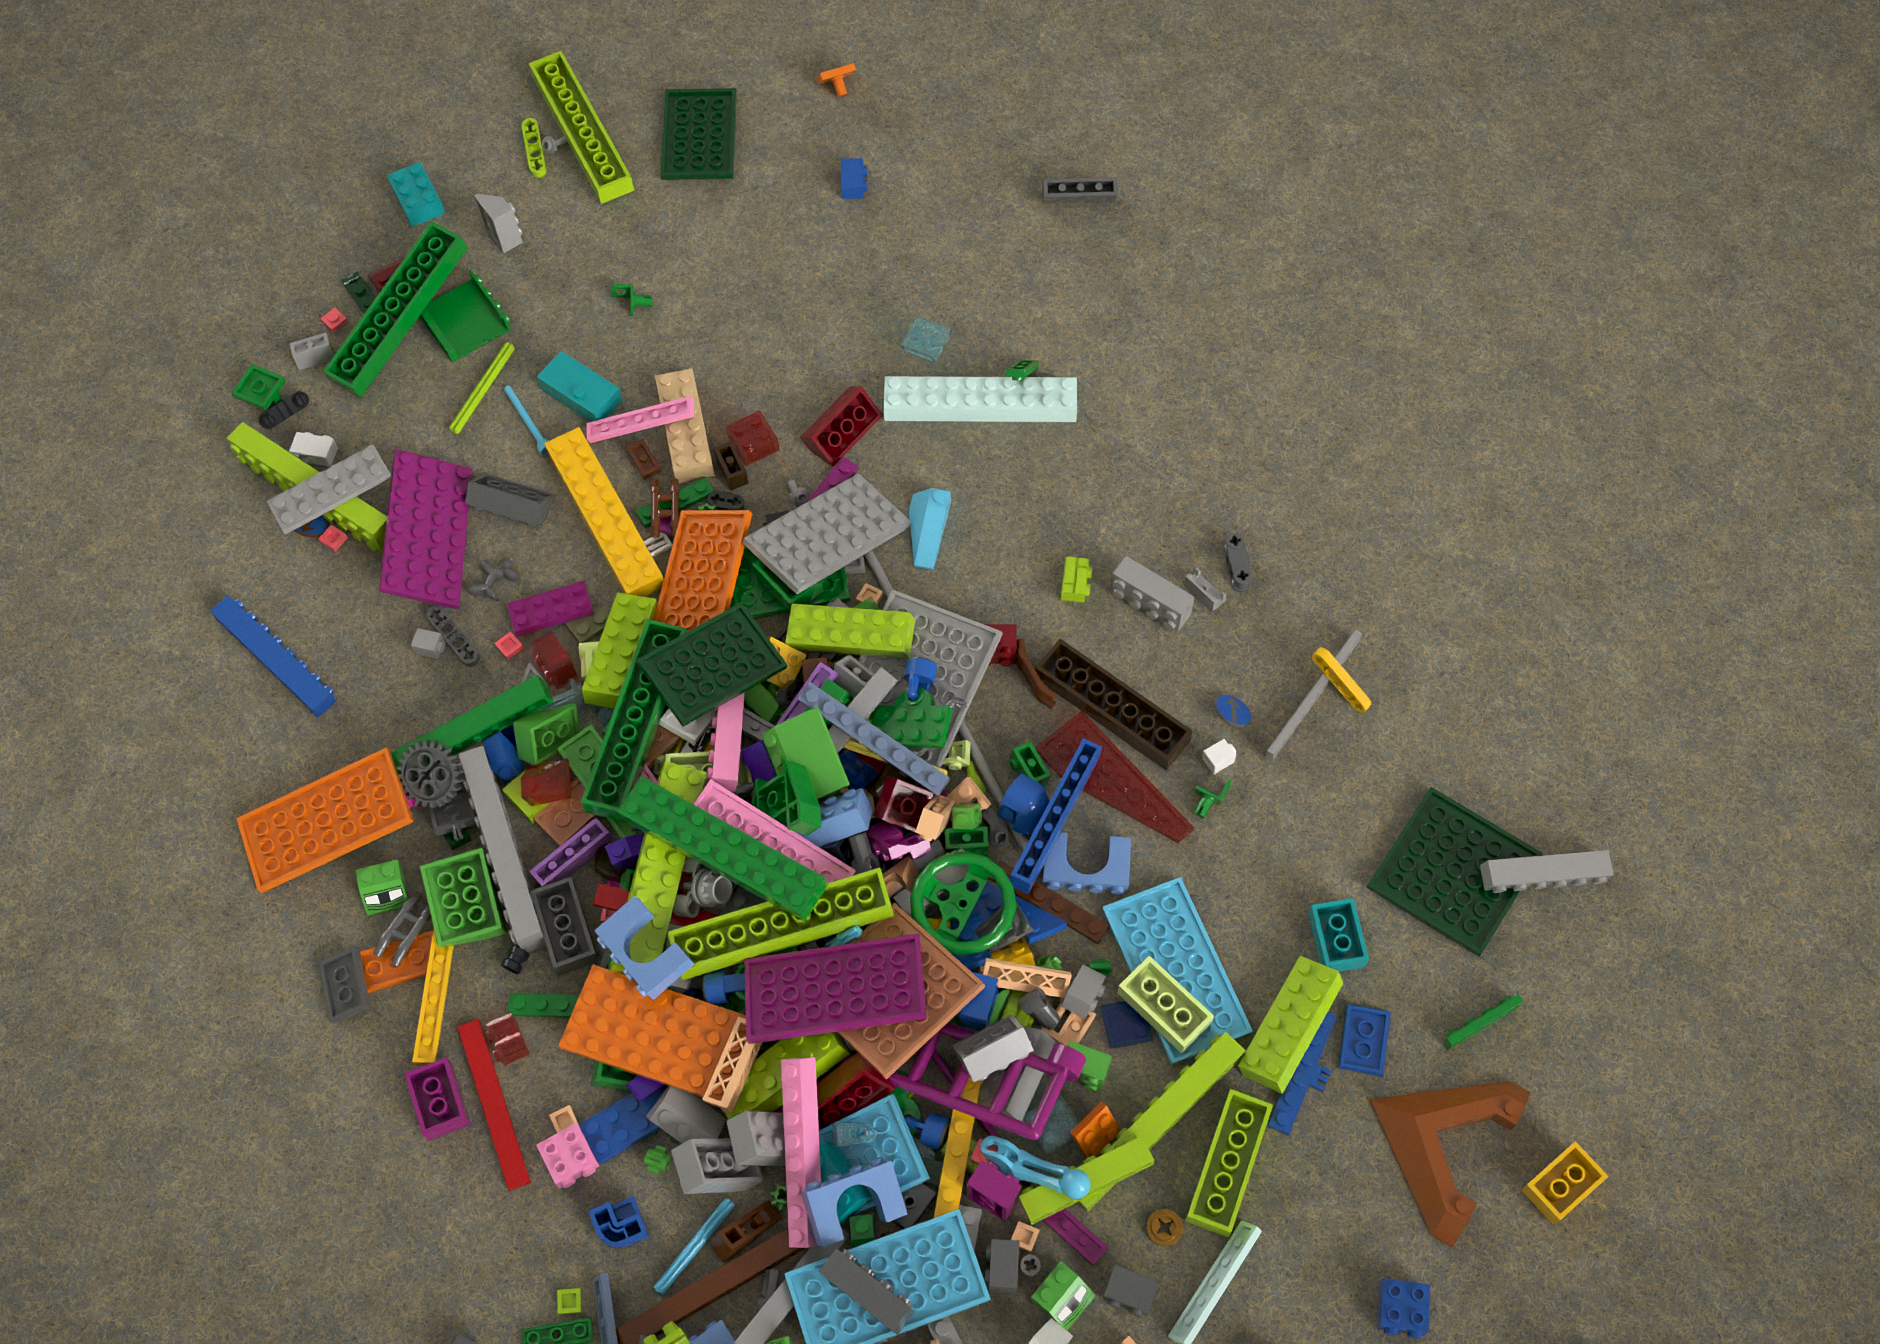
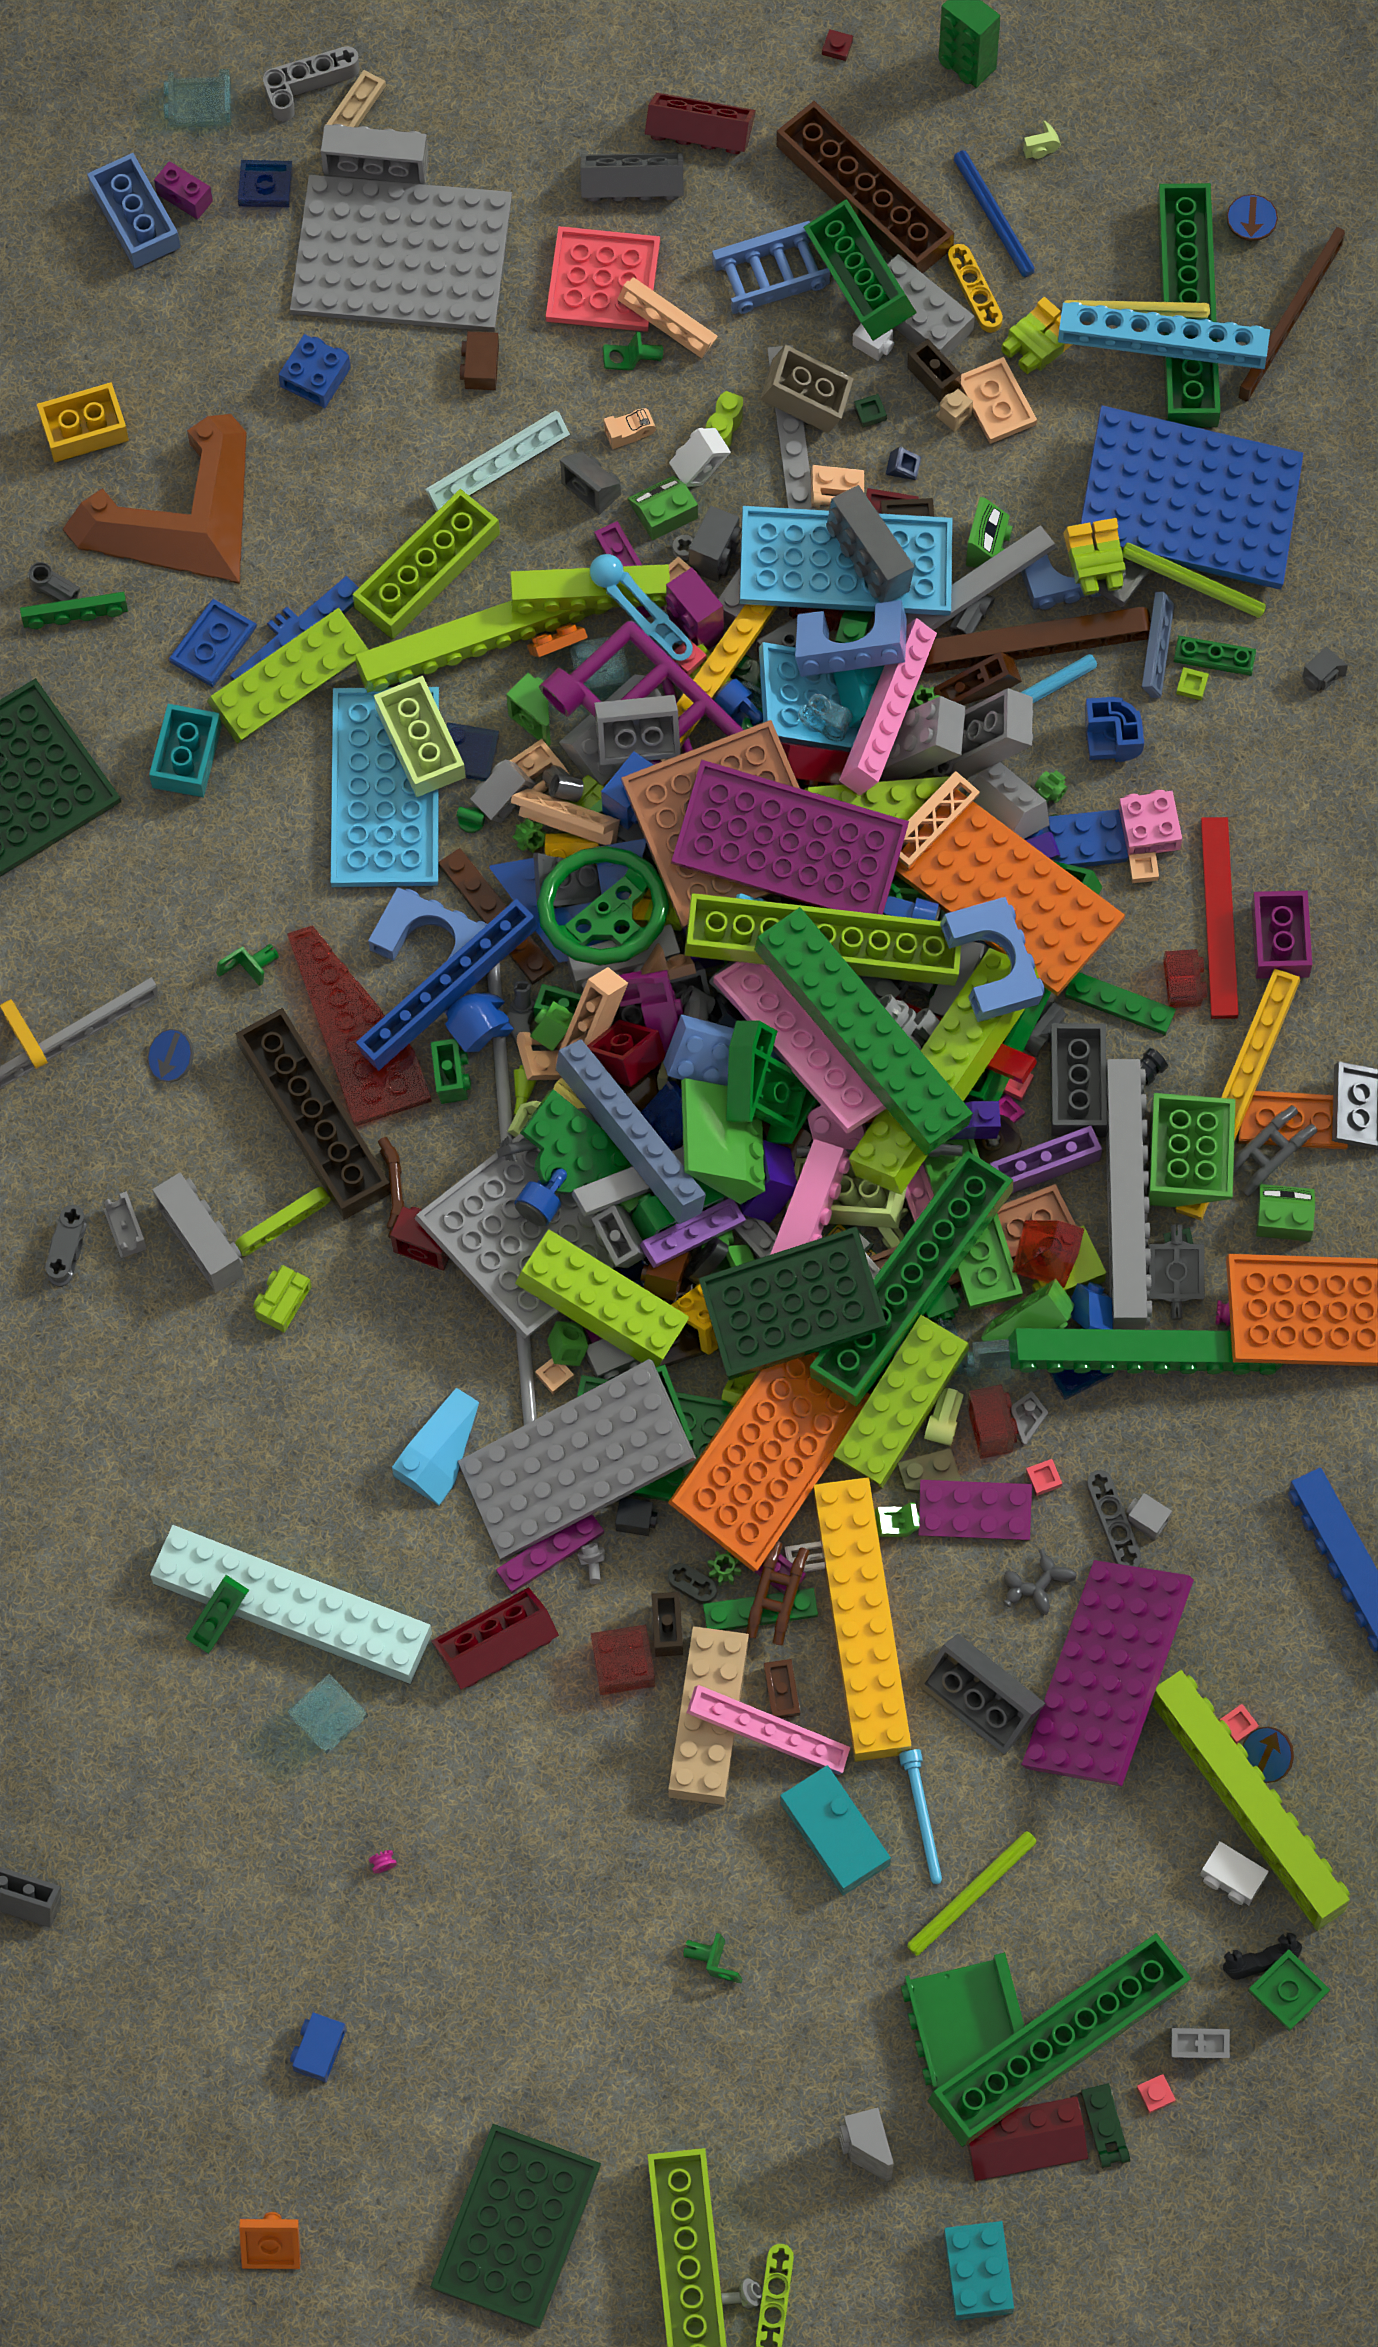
camera: 160 degrees left, 5 degrees up
light grey plate [266,444,392,535] -> none
dark grey gear [397,740,464,808] -> none
pearl gold gear [1147,1209,1183,1247] -> none
white brick [1202,739,1236,775] -> none
none -> dark grey piece [29,562,80,602]
none -> lime beam [235,1187,331,1256]
none -> dark pink bush [369,1850,397,1874]
none -> bright green bracket [874,1502,920,1537]

